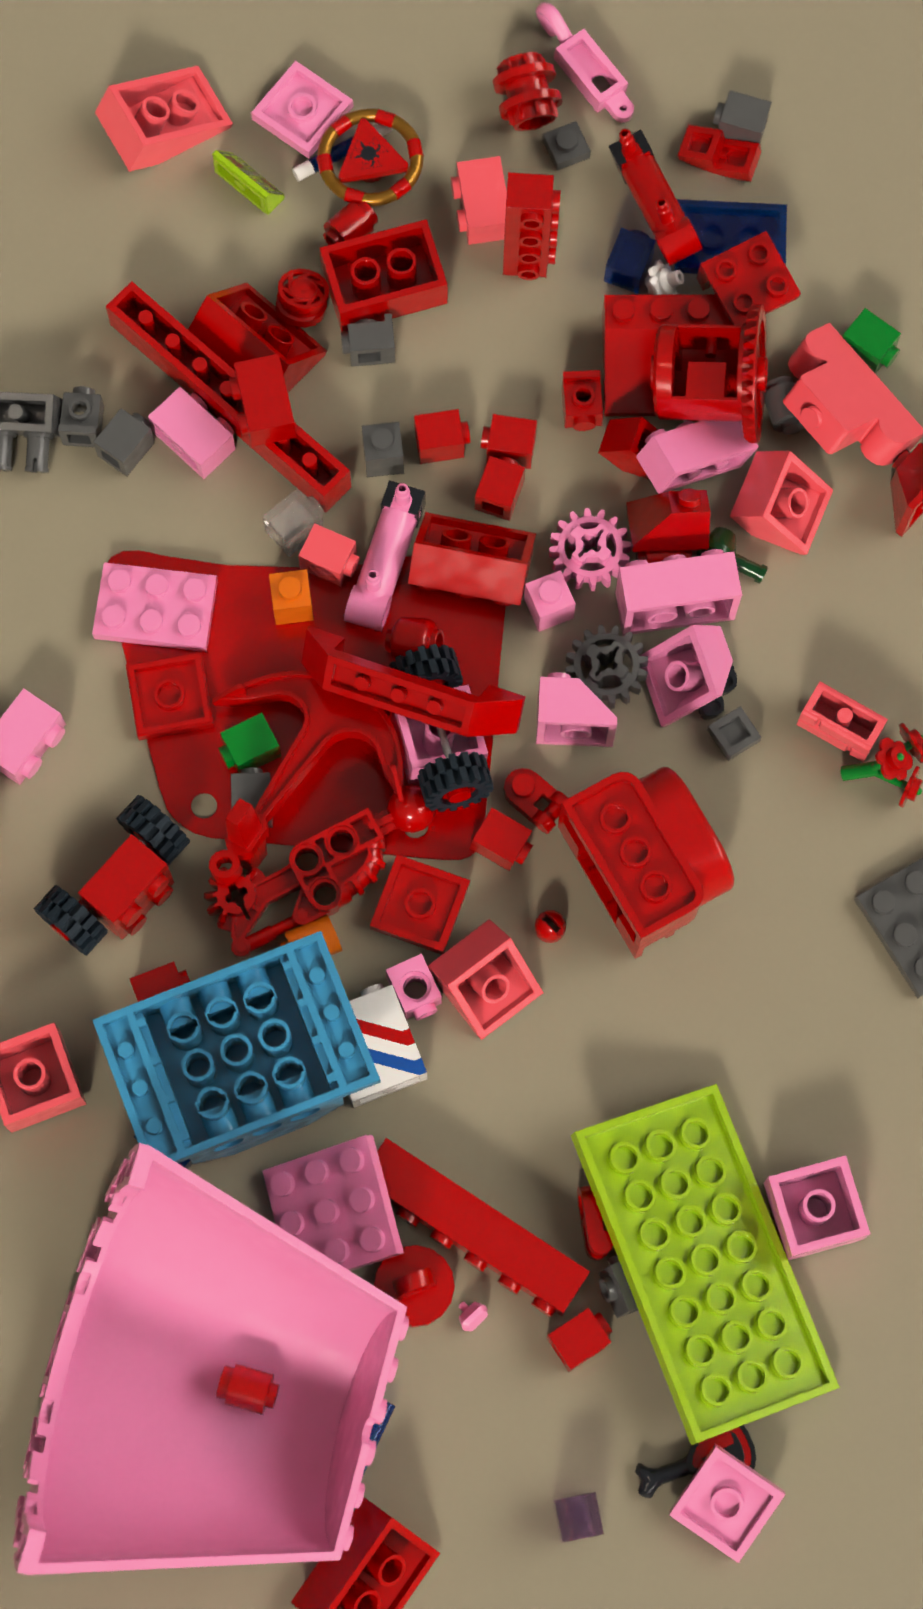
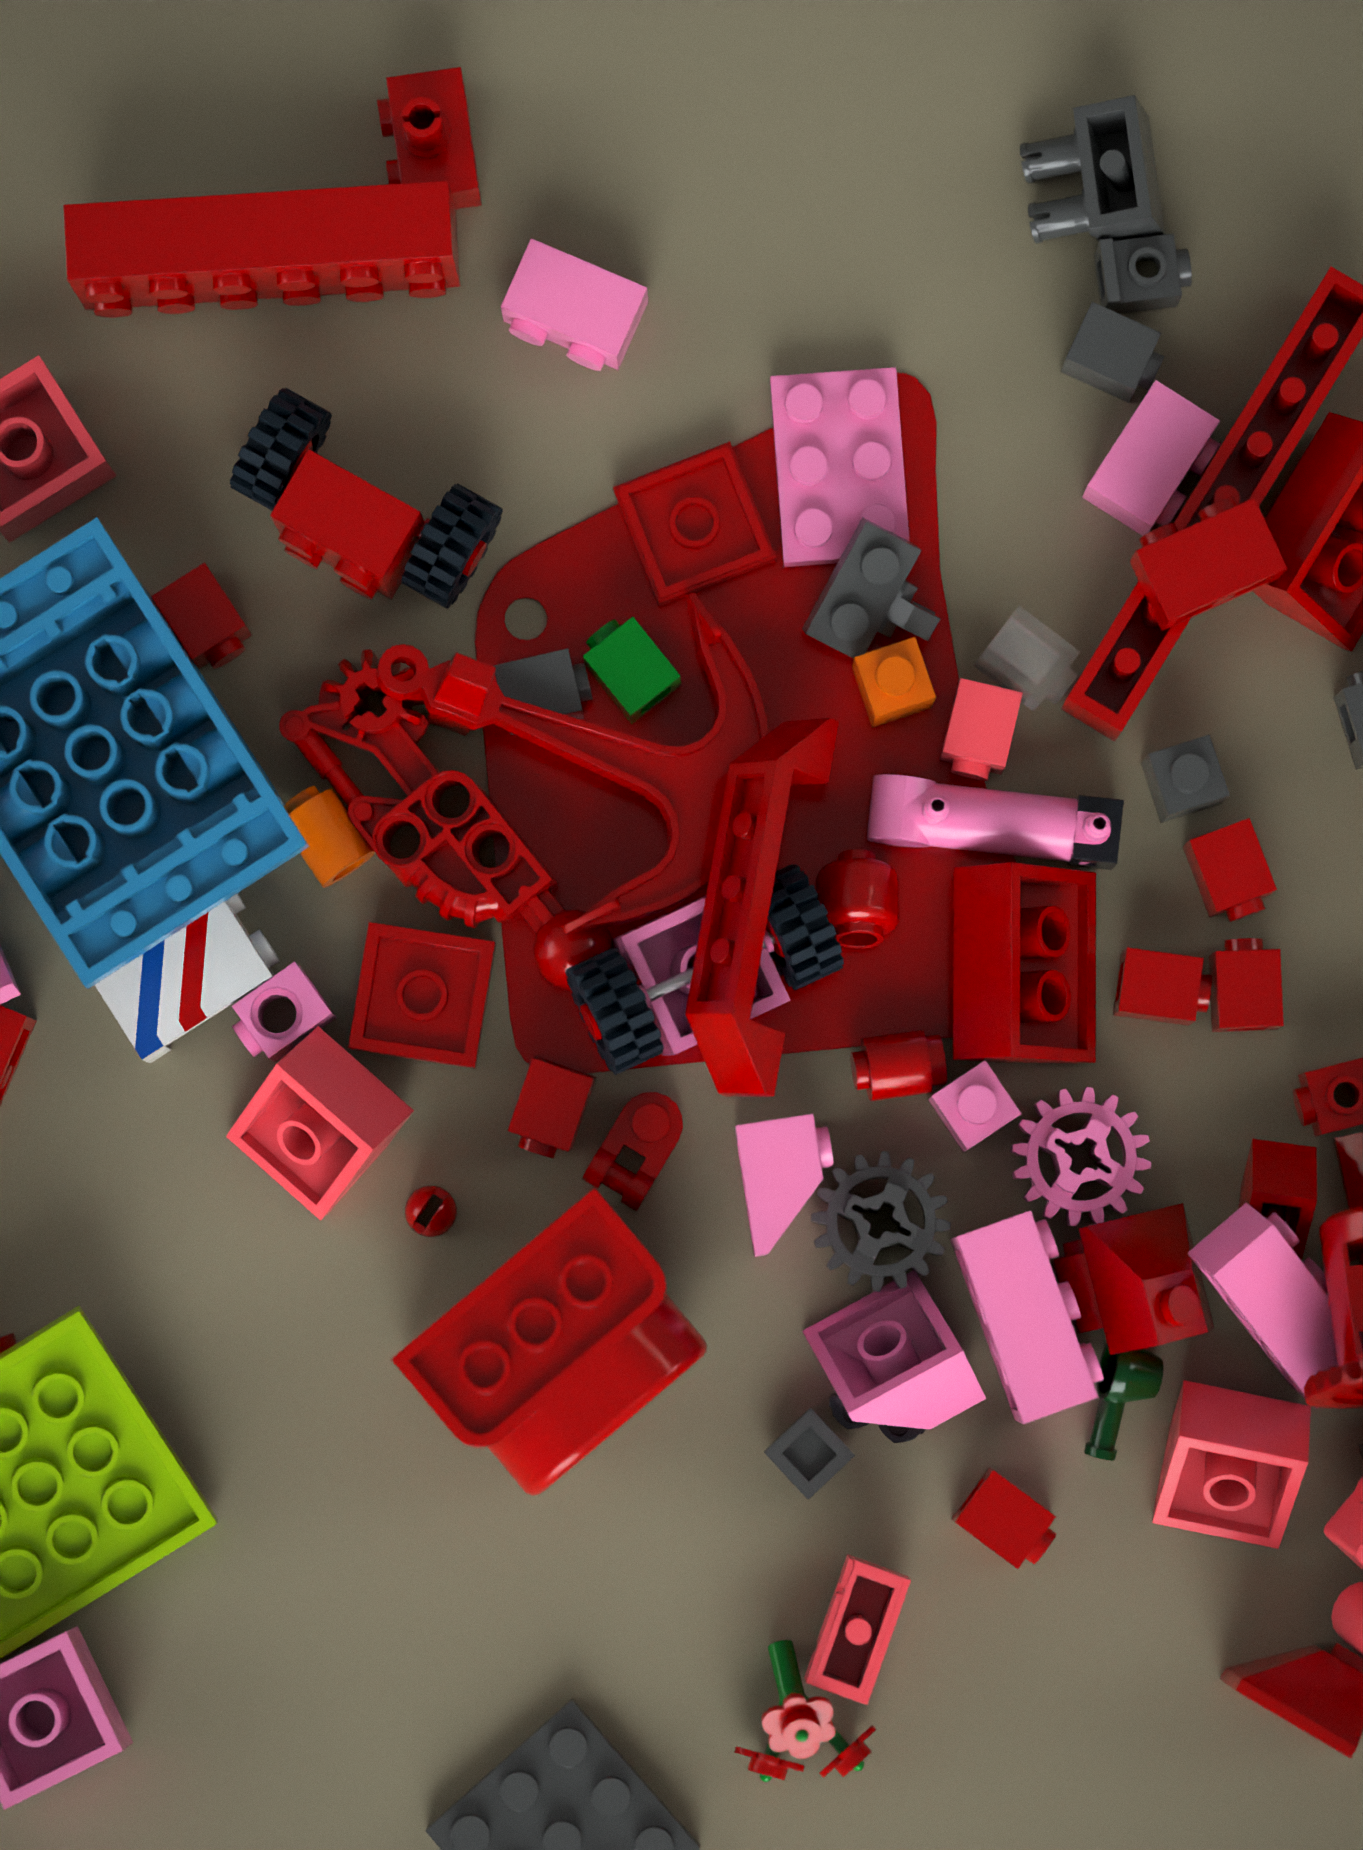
camera: 85 degrees right, 10 degrees up
none -> dark grey hinge [802,517,940,658]
none -> red brick [850,1030,947,1101]
none -> red brick [952,1467,1057,1569]

